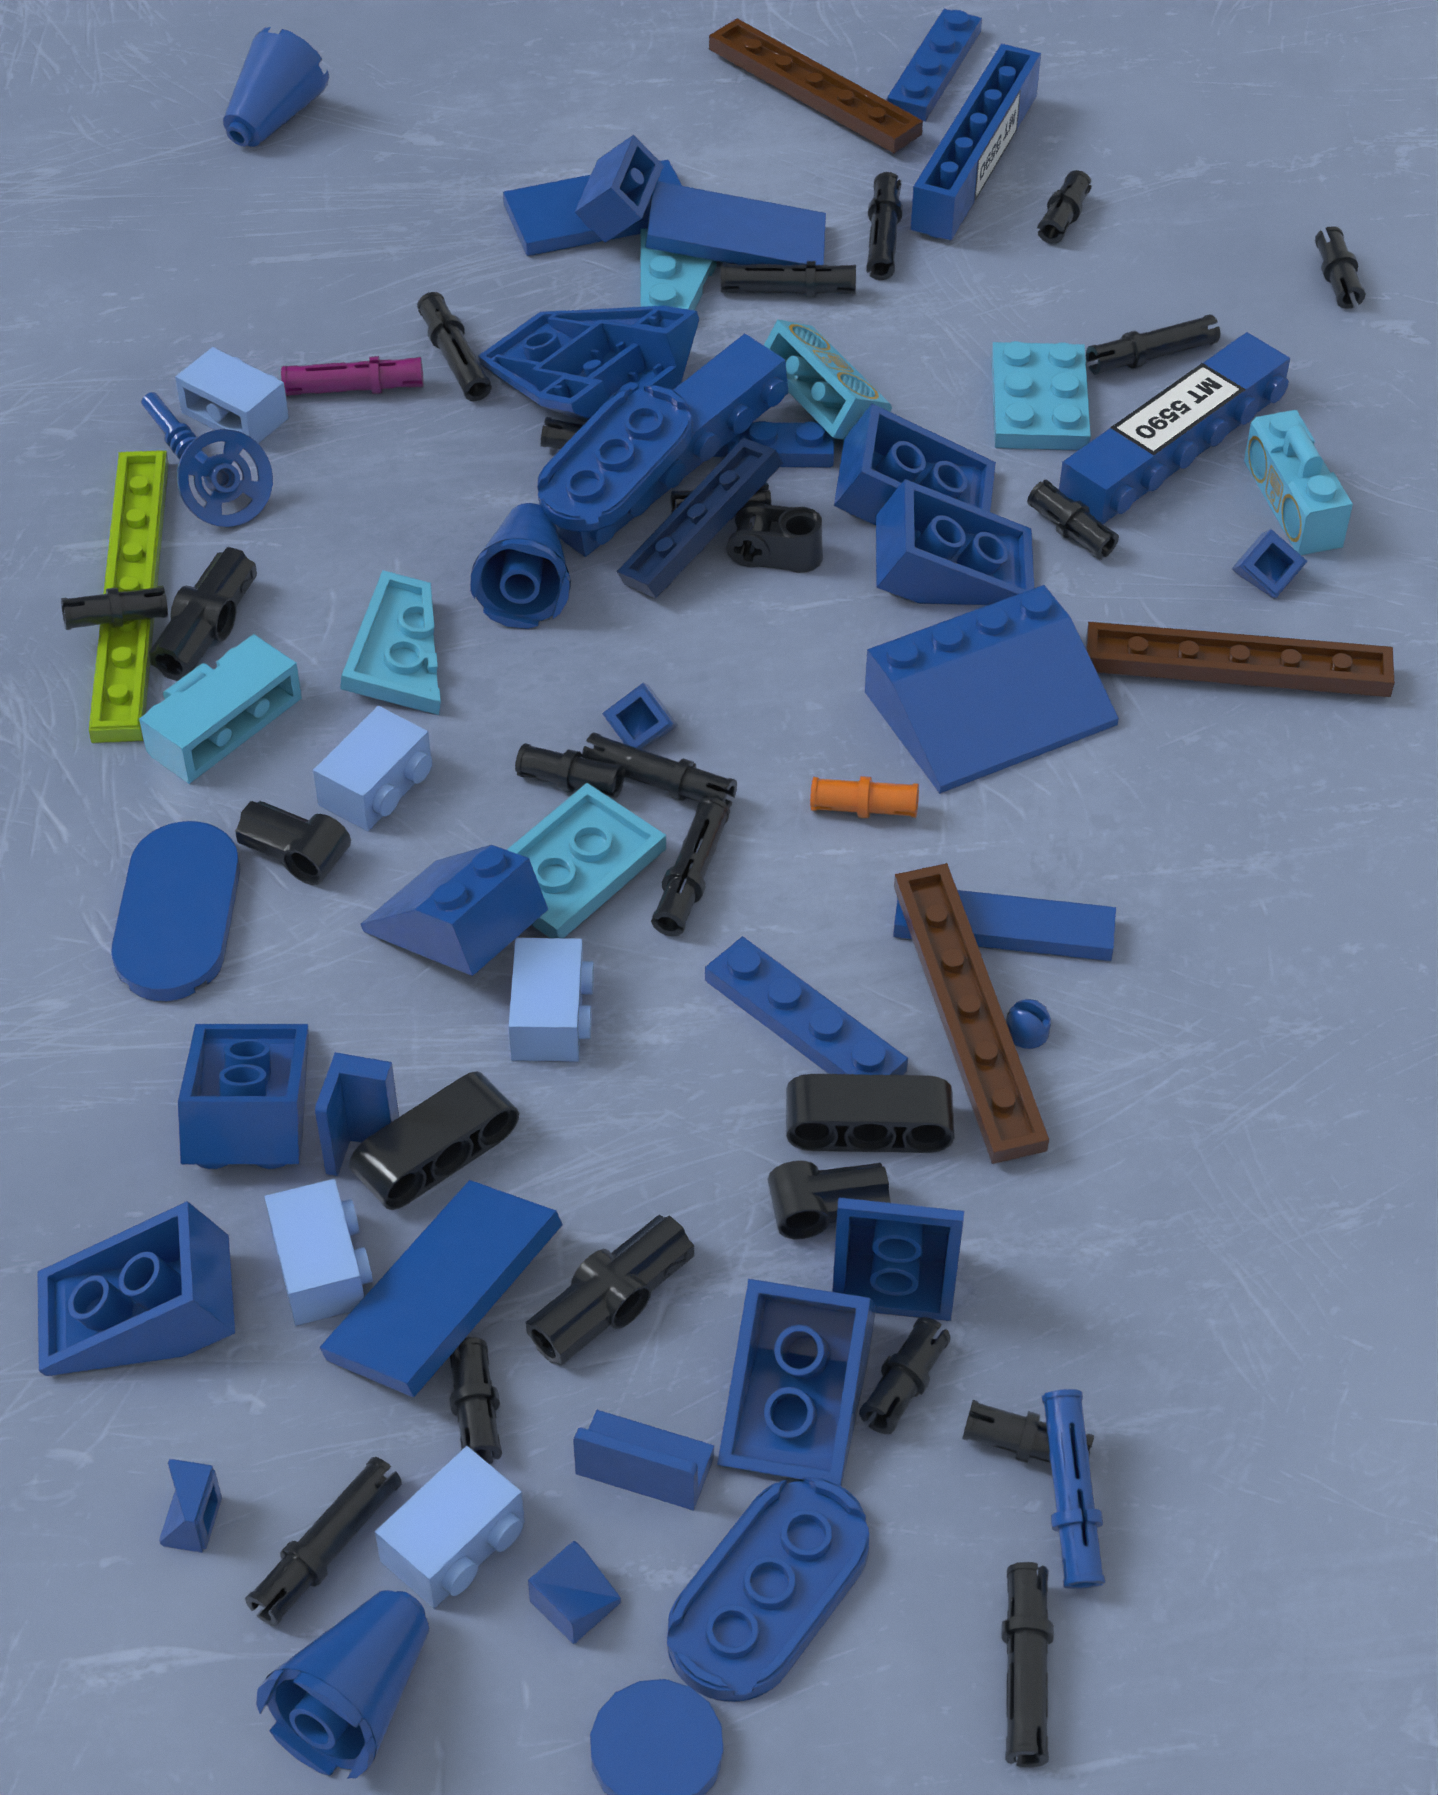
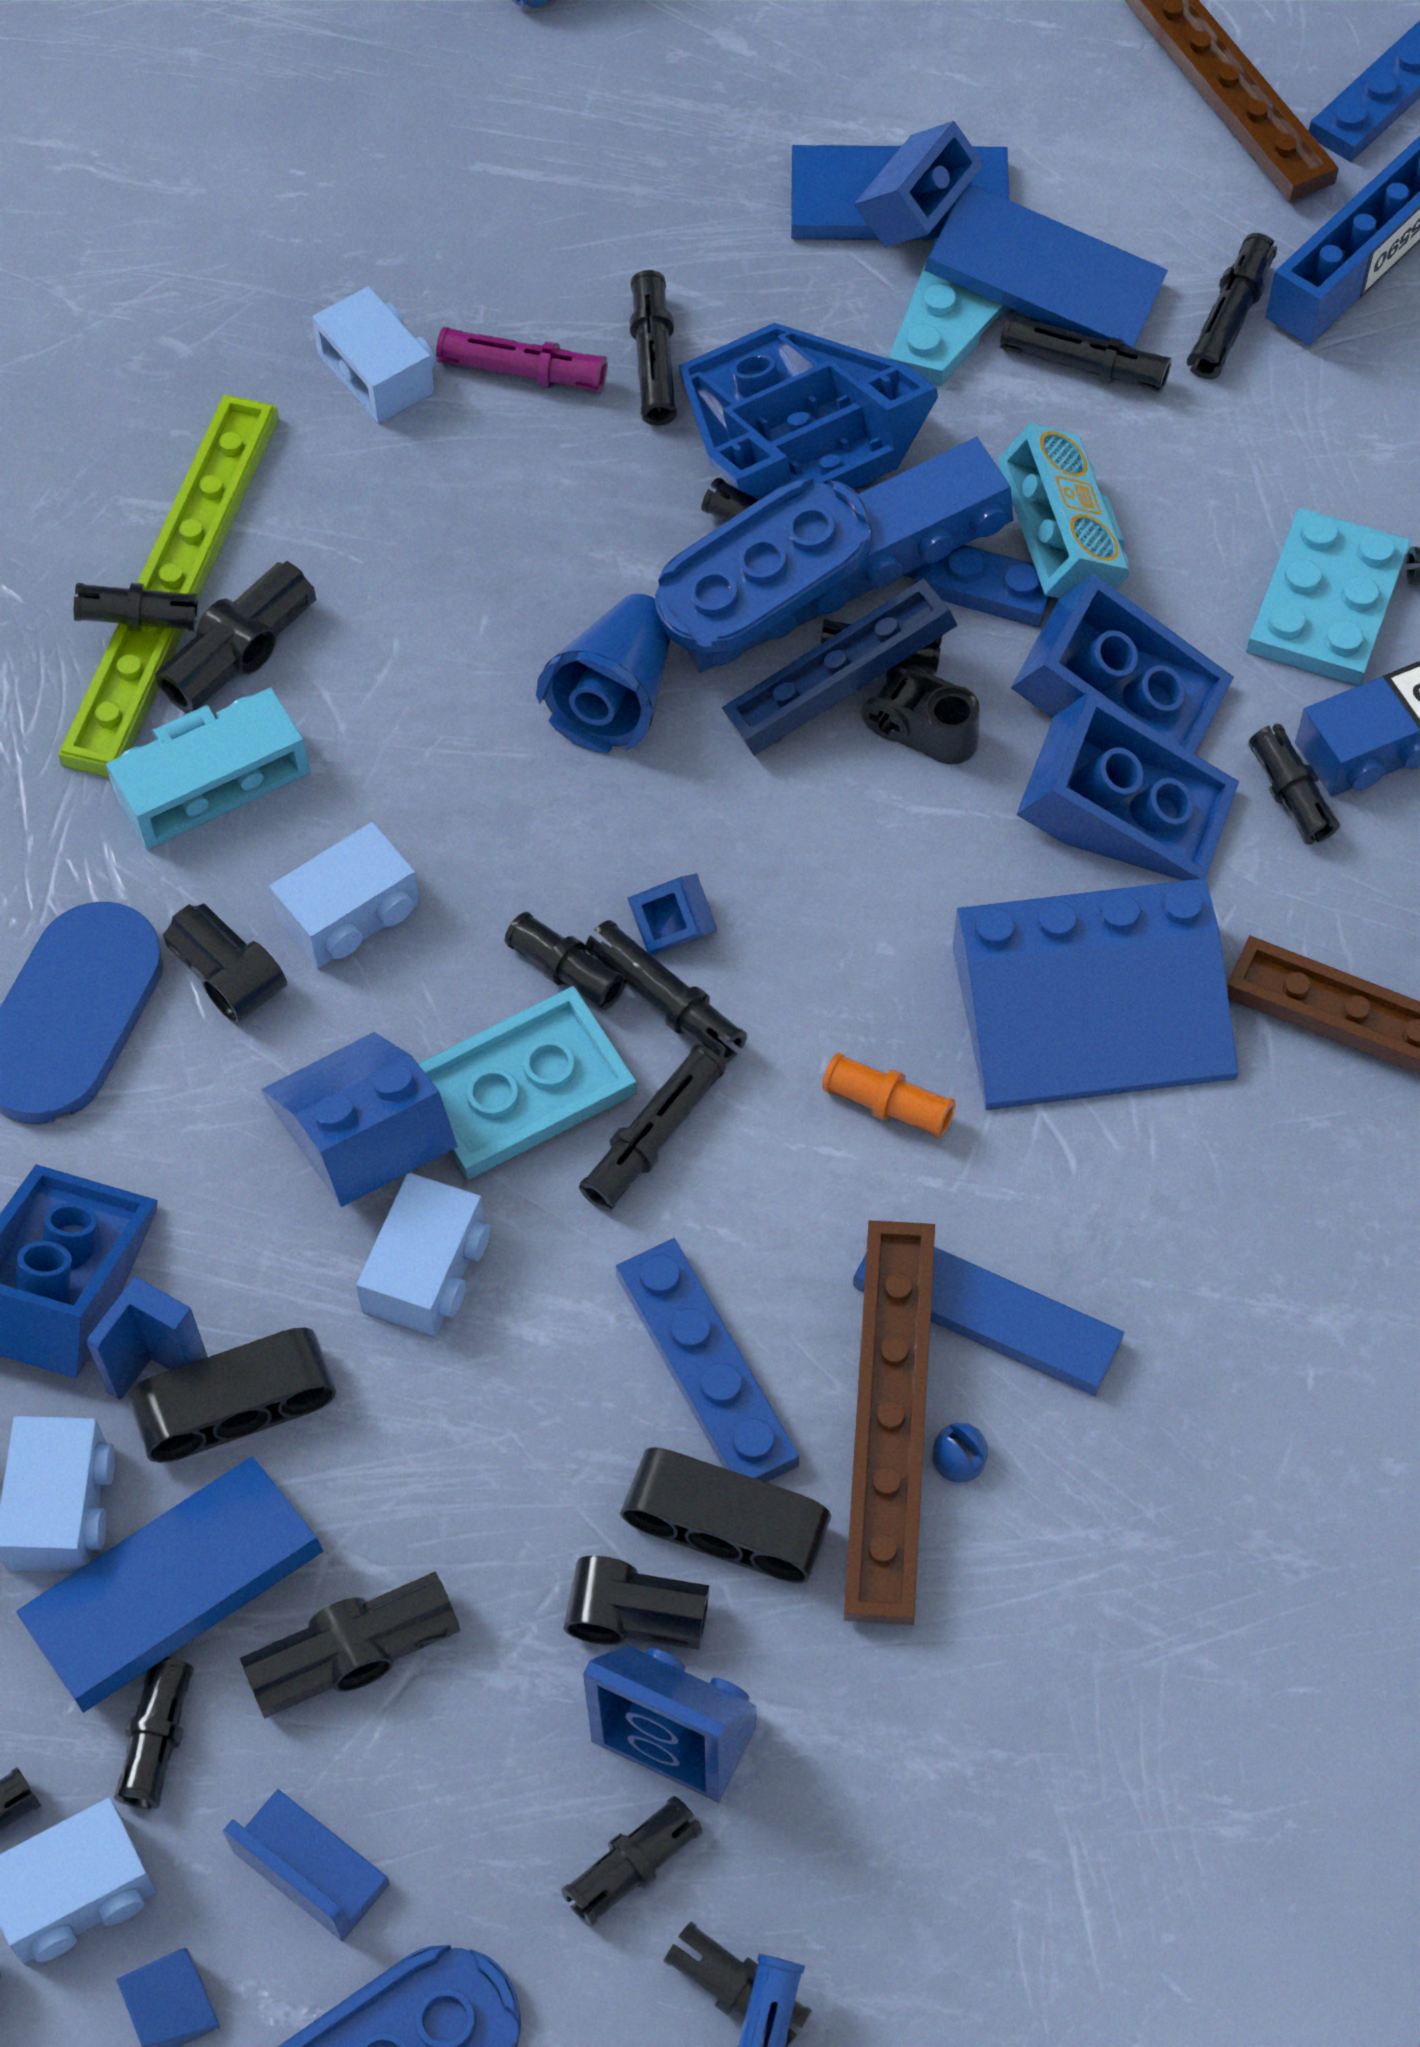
camera: 20 degrees right, 10 degrees up
blue dish [141,392,273,527] -> none
medium azure wing [340,570,441,715] -> none
blue slope [717,1279,877,1486] -> none

